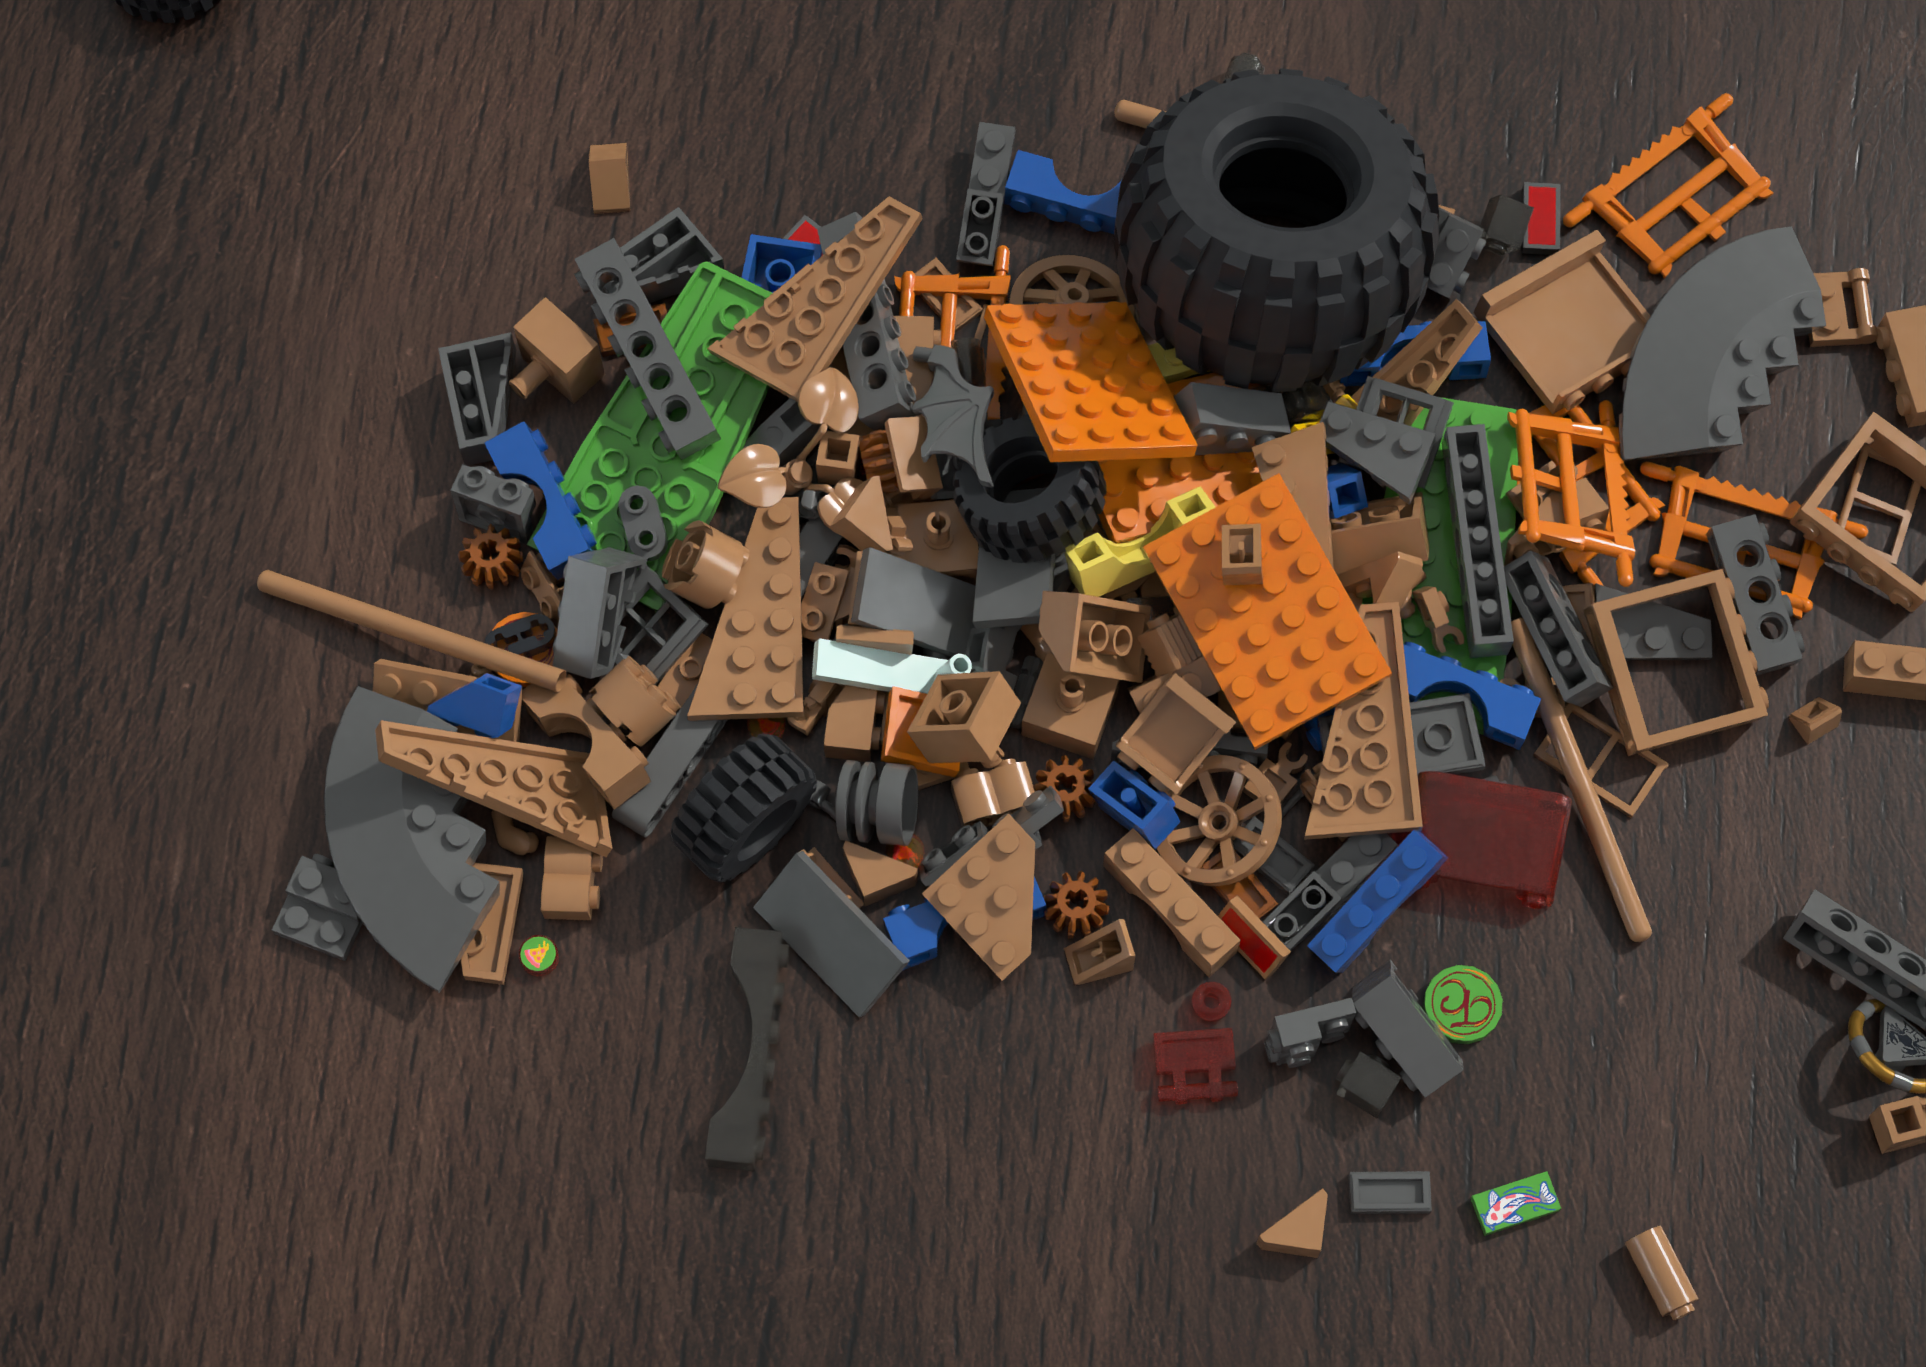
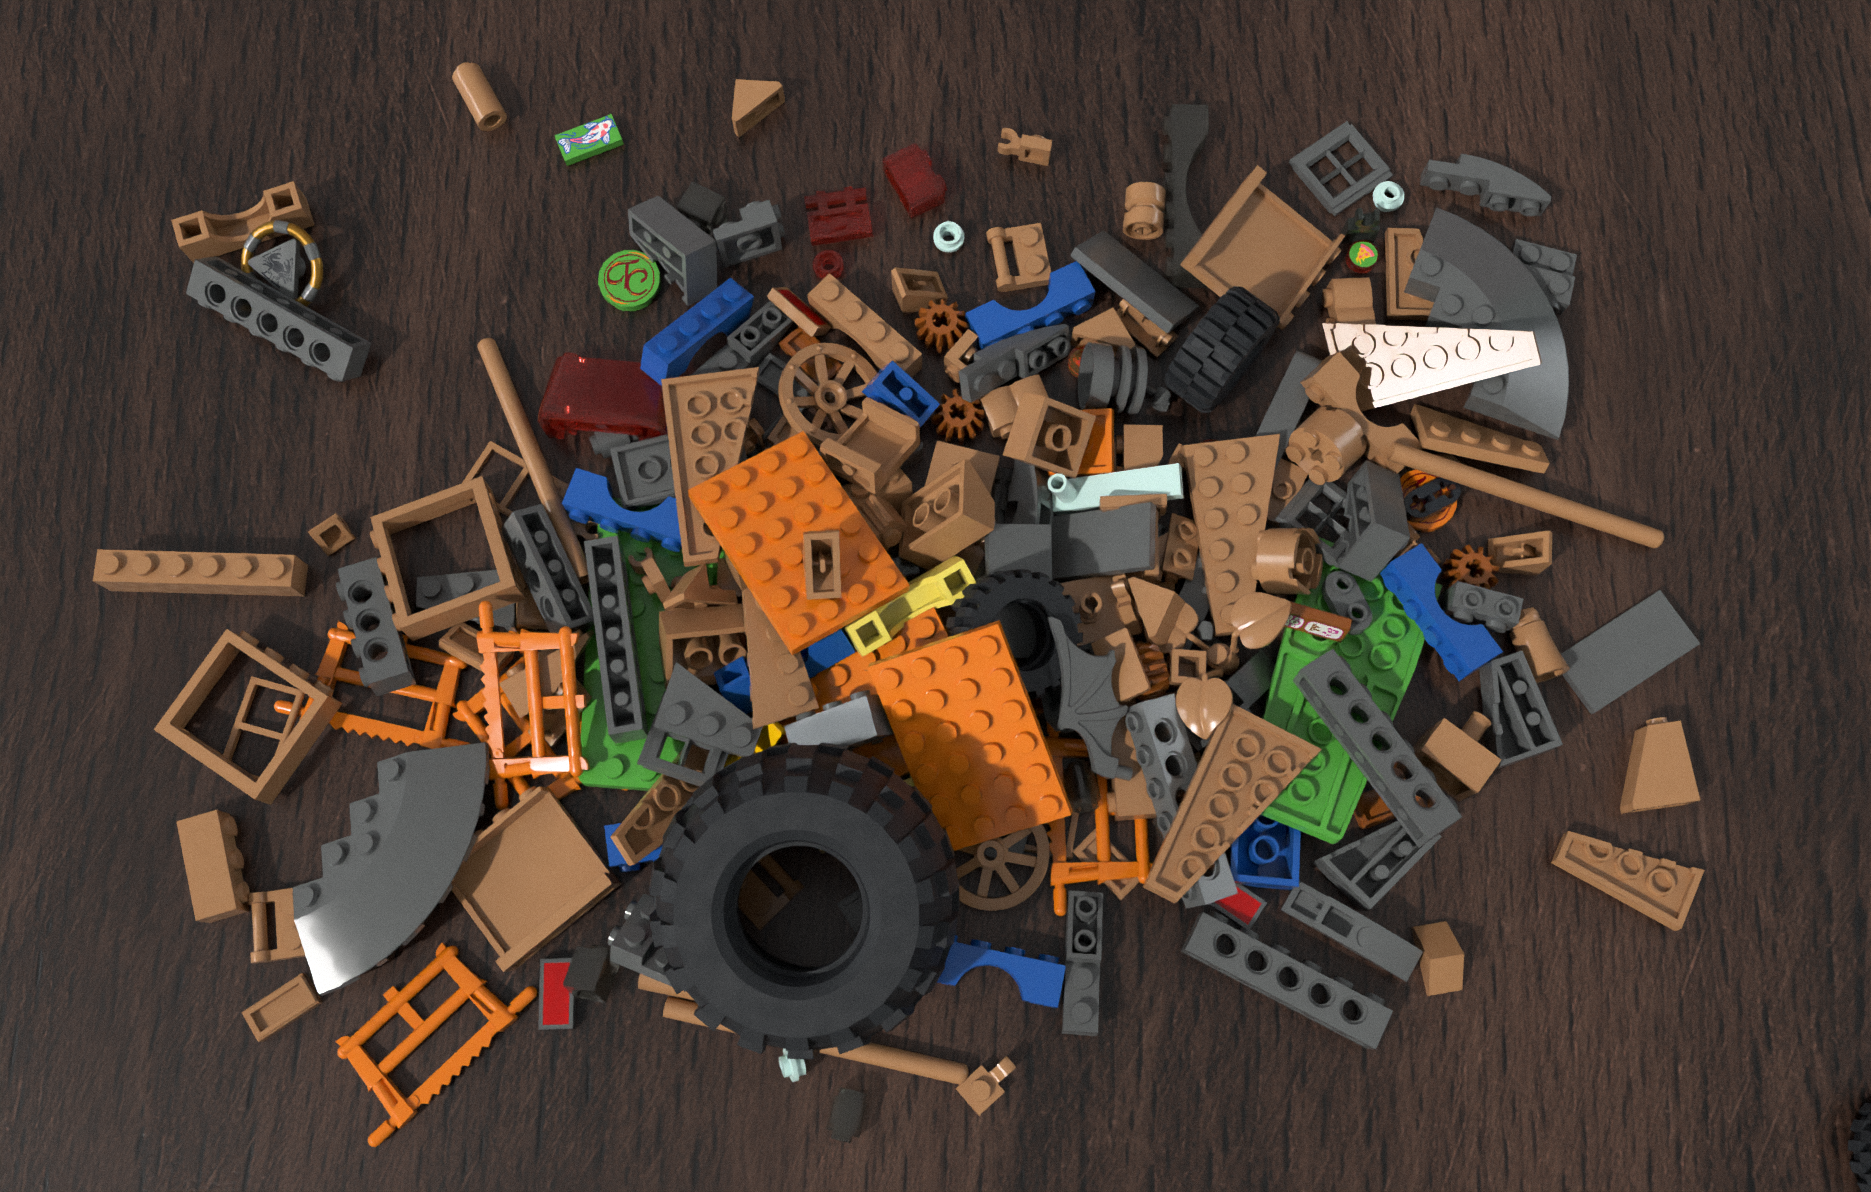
camera: 175 degrees right, 5 degrees up
blue slope [427,673,522,738] -> none
medium nougat plate [922,813,1035,981] -> none
dark grey tile [1349,1171,1432,1214] -> none
none -> medium nougat tile [241,973,323,1042]
none -> medium nougat tile [439,622,514,673]
none -> clear red brick [883,143,947,218]
none -> light aqua plate [933,221,964,252]
none -> medium nougat bracket [944,329,979,383]
none -> medium nougat plate [956,1056,1016,1116]
none -> medium nougat plate [986,223,1051,292]
none -> medium nougat plate [998,128,1053,166]
none -> medium nougat wheel [1123,182,1166,240]
none -> medium nougat panel [1180,165,1345,330]
none -> dark grey brick [1181,910,1393,1049]
none -> dark grey slope [1281,881,1423,982]
none -> dark orange tile [1284,601,1352,643]
none -> dark grey piece [1289,121,1393,217]
none -> pearl dark grey plate [1341,208,1380,244]
none -> light aqua plate [1373,181,1404,212]
none -> dark grey slope [1420,153,1551,216]
none -> medium nougat slope [1488,531,1552,576]
none -> medium nougat plant [1509,607,1570,684]
none -> medium nougat wing [1551,831,1705,931]
none -> dark grey tile [1561,590,1700,715]
none -> medium nougat slope [1620,717,1700,814]

